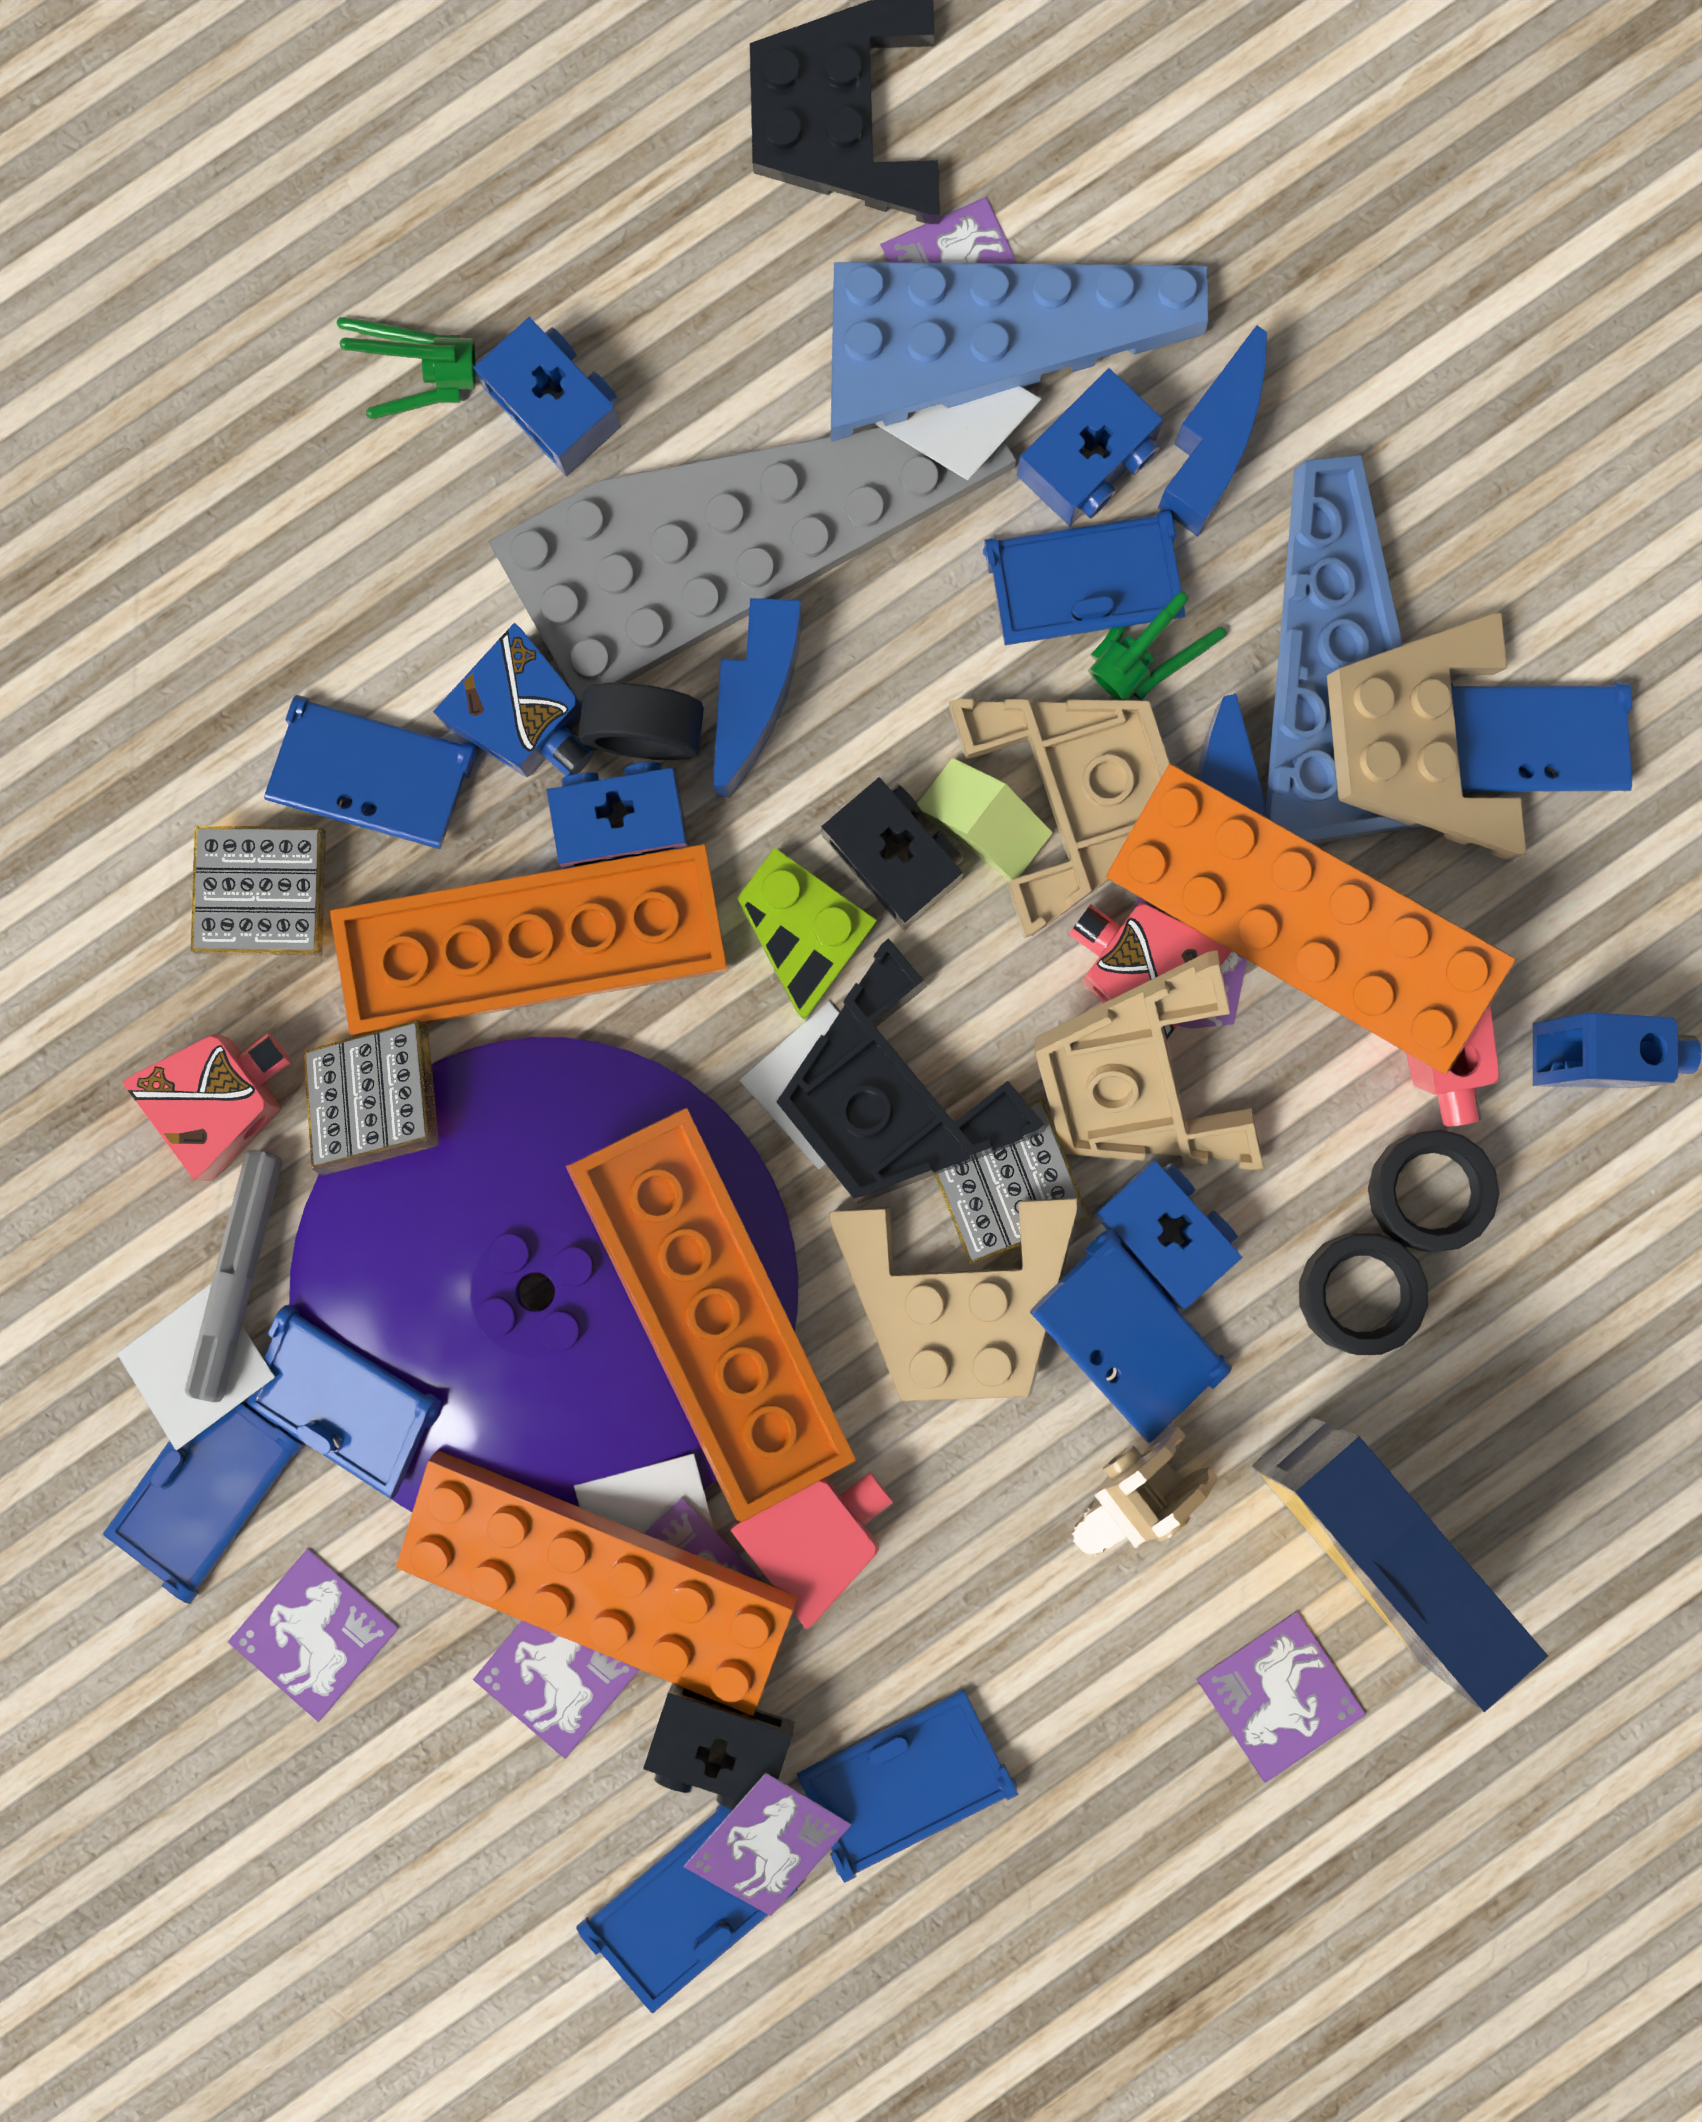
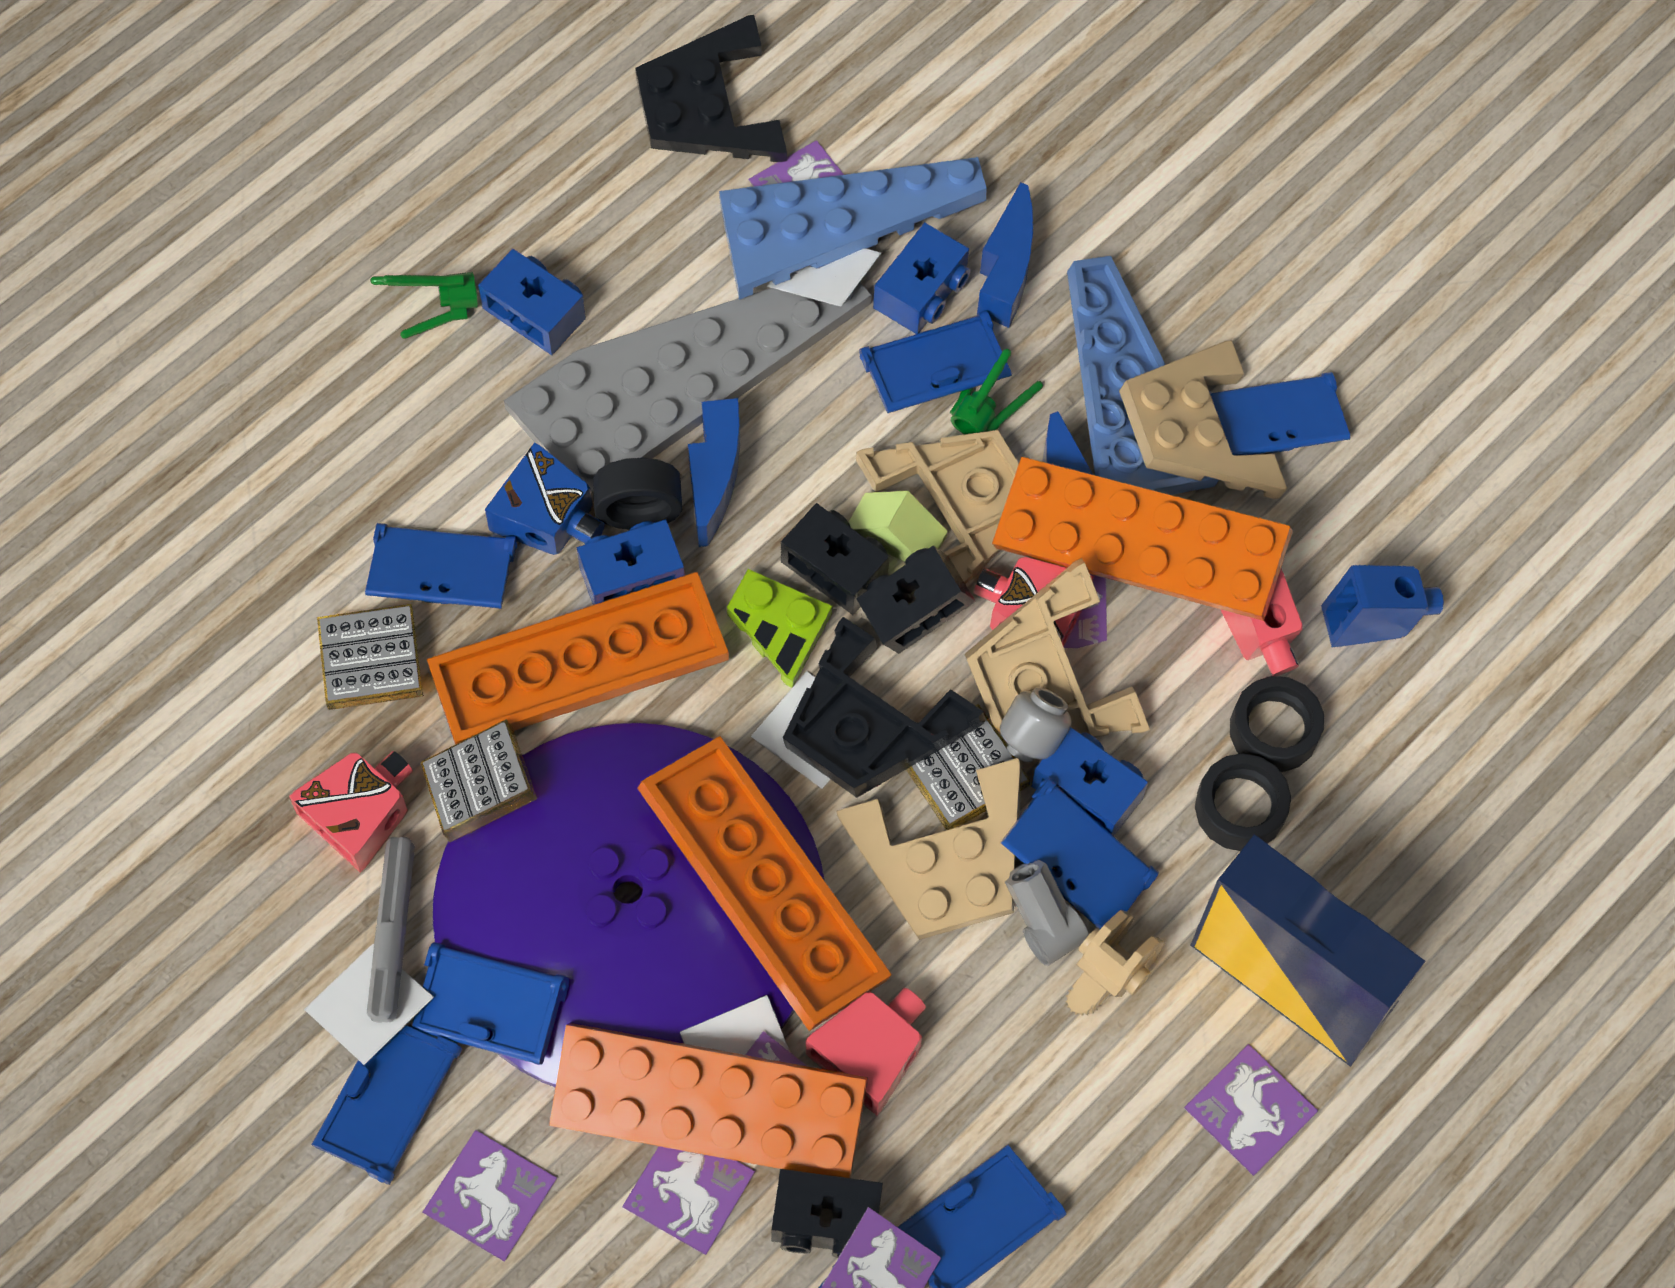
camera: 20 degrees left, 20 degrees down
none -> black brick [856,545,976,654]
none -> light grey head [1000,687,1072,762]
none -> light grey piece [1005,860,1089,966]

